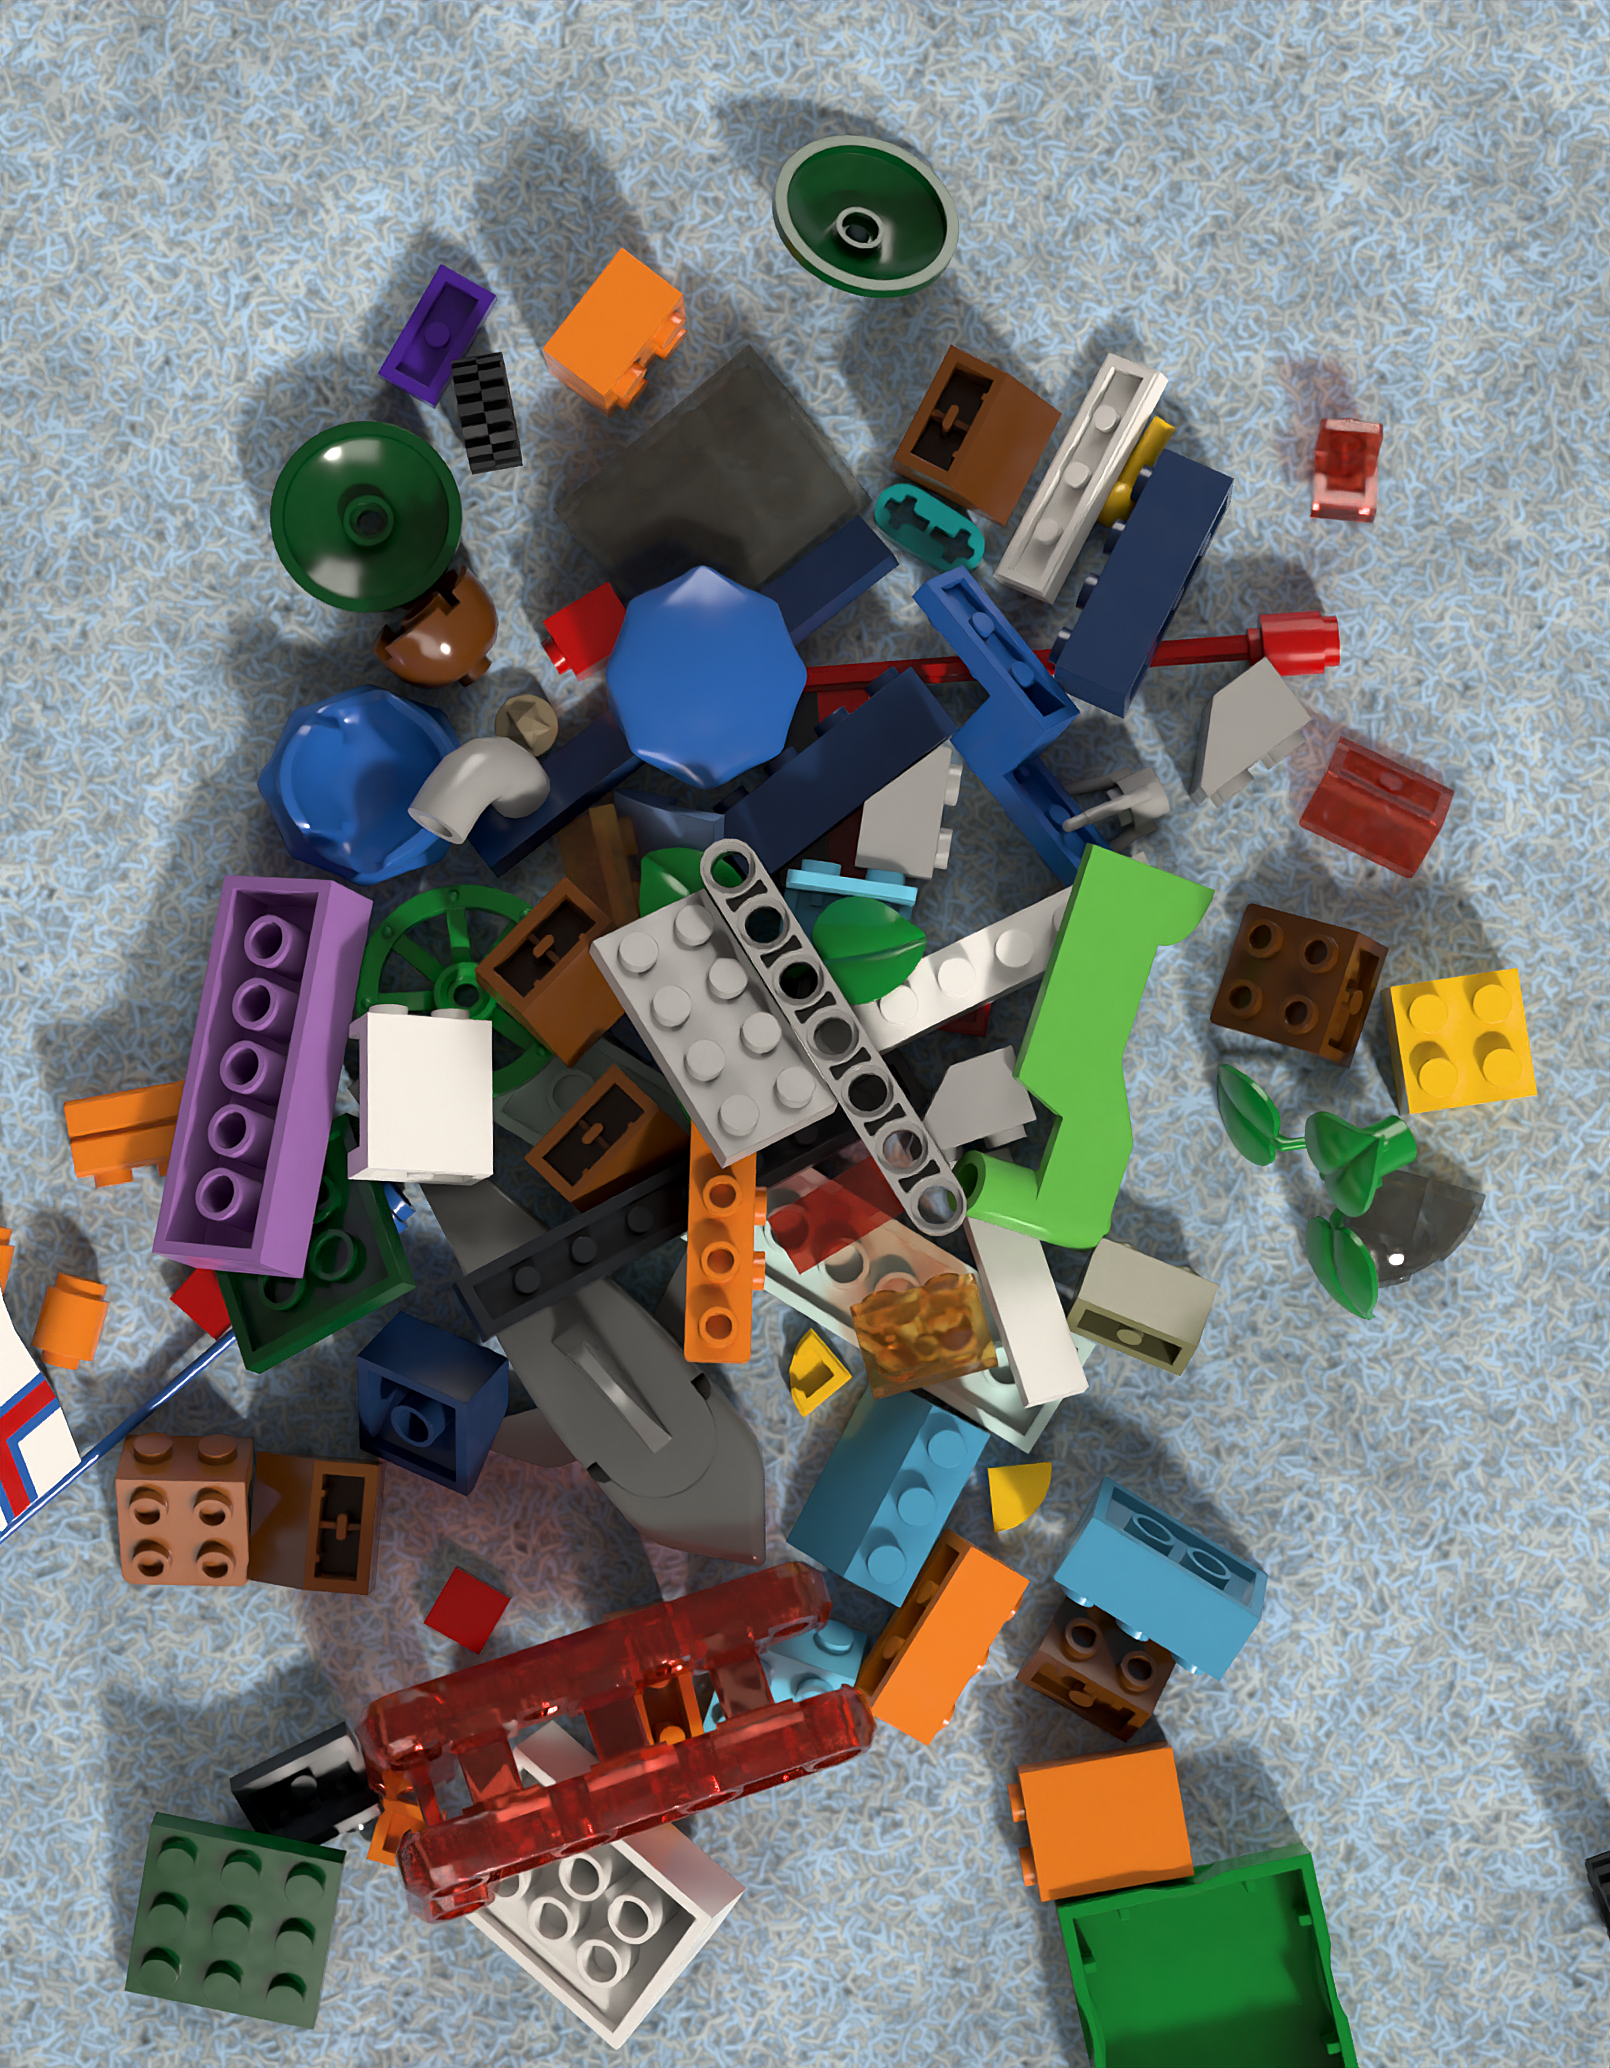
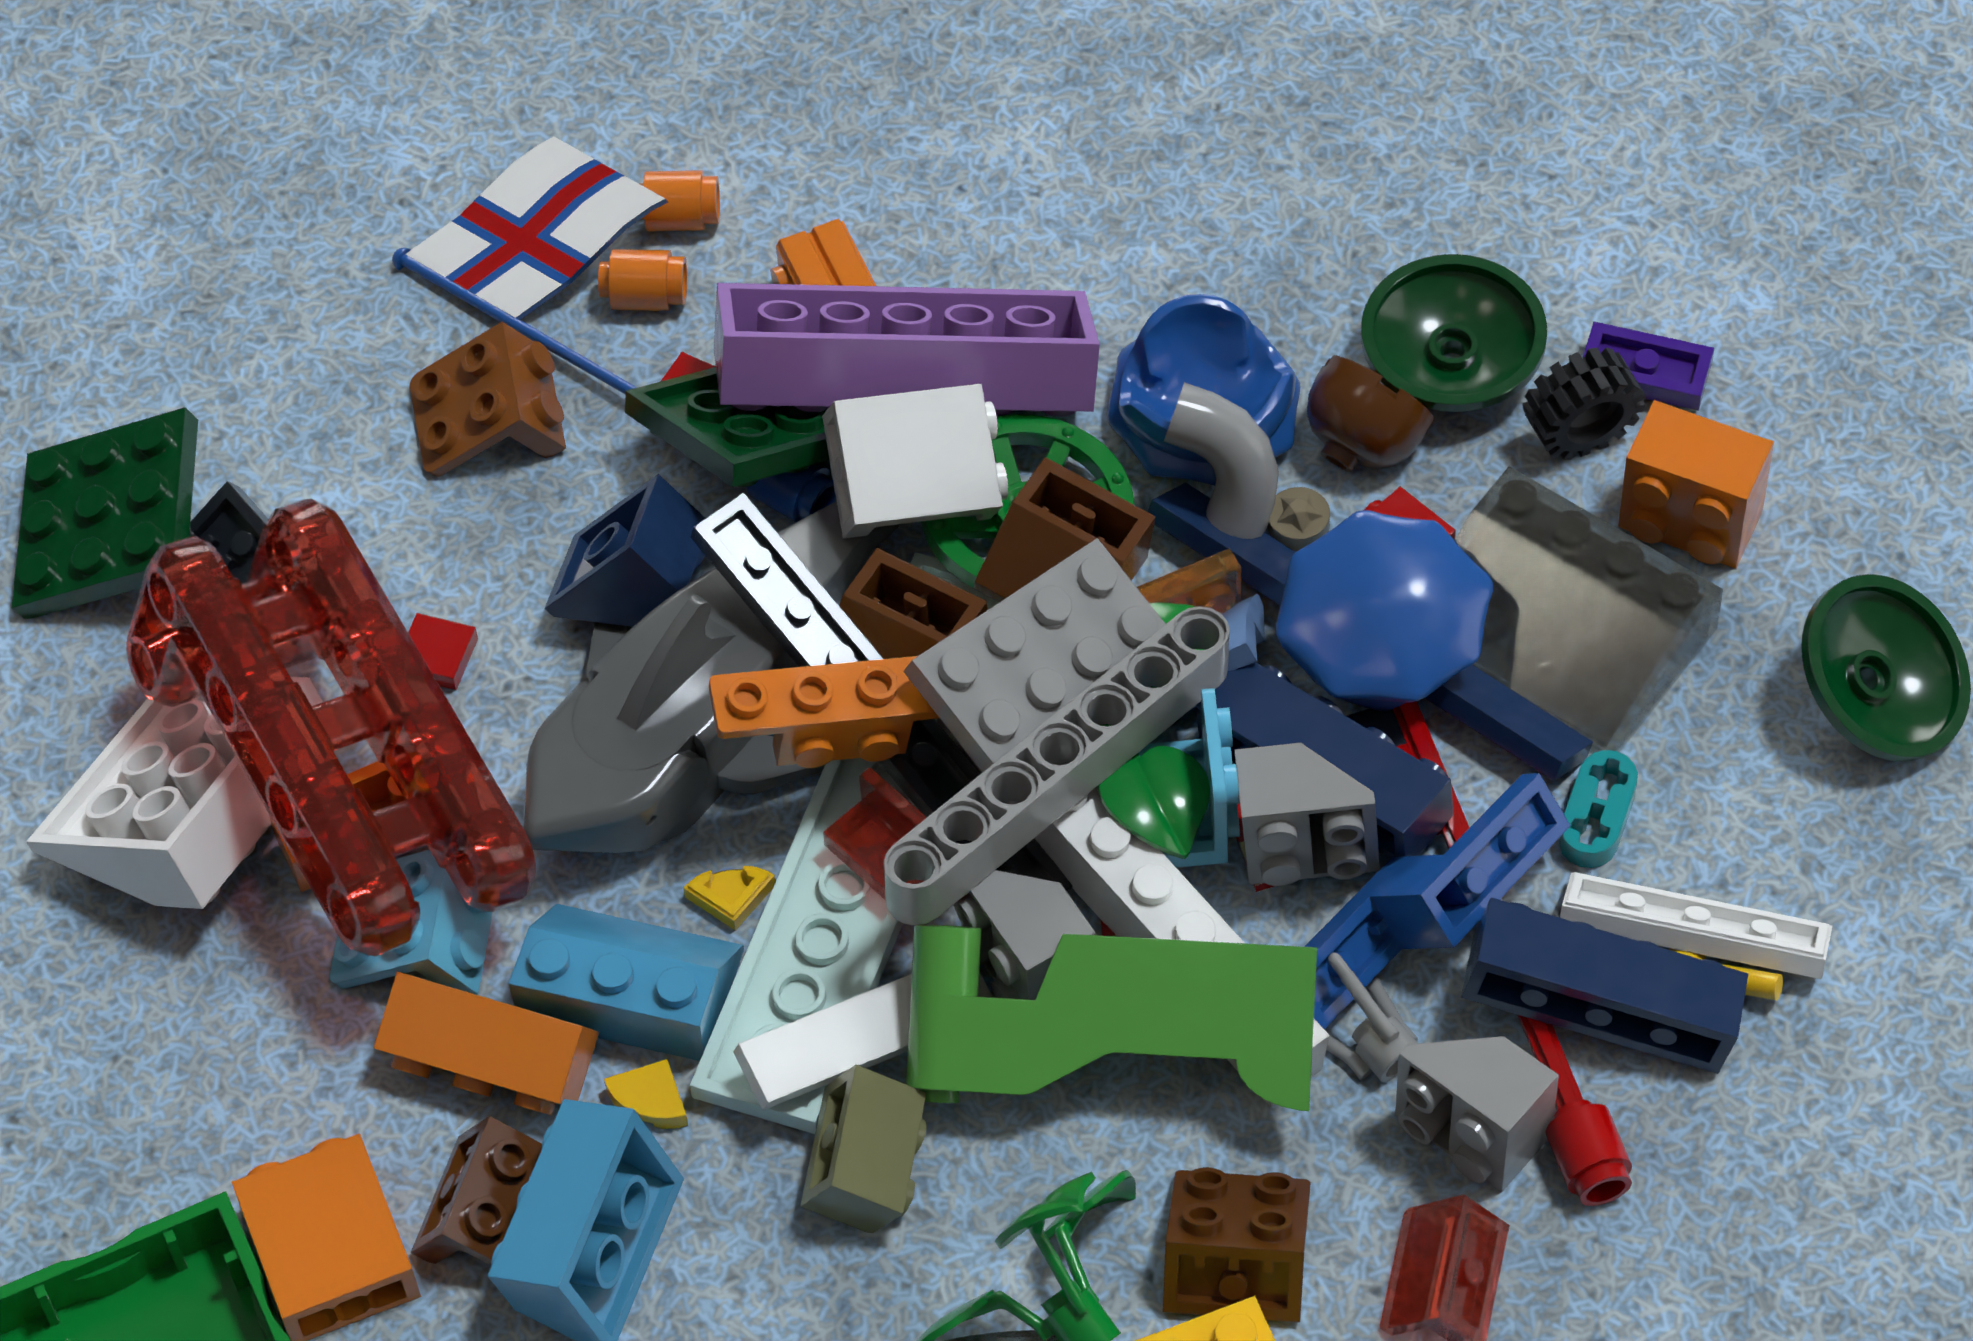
camera: 85 degrees right, 30 degrees down
reddish brown slope [246,1451,386,1595] -> none
clear orange bracket [849,1273,999,1400] -> none
reddish brown slope [891,345,1062,528] -> none
clear red bracket [1310,418,1384,523] -> none

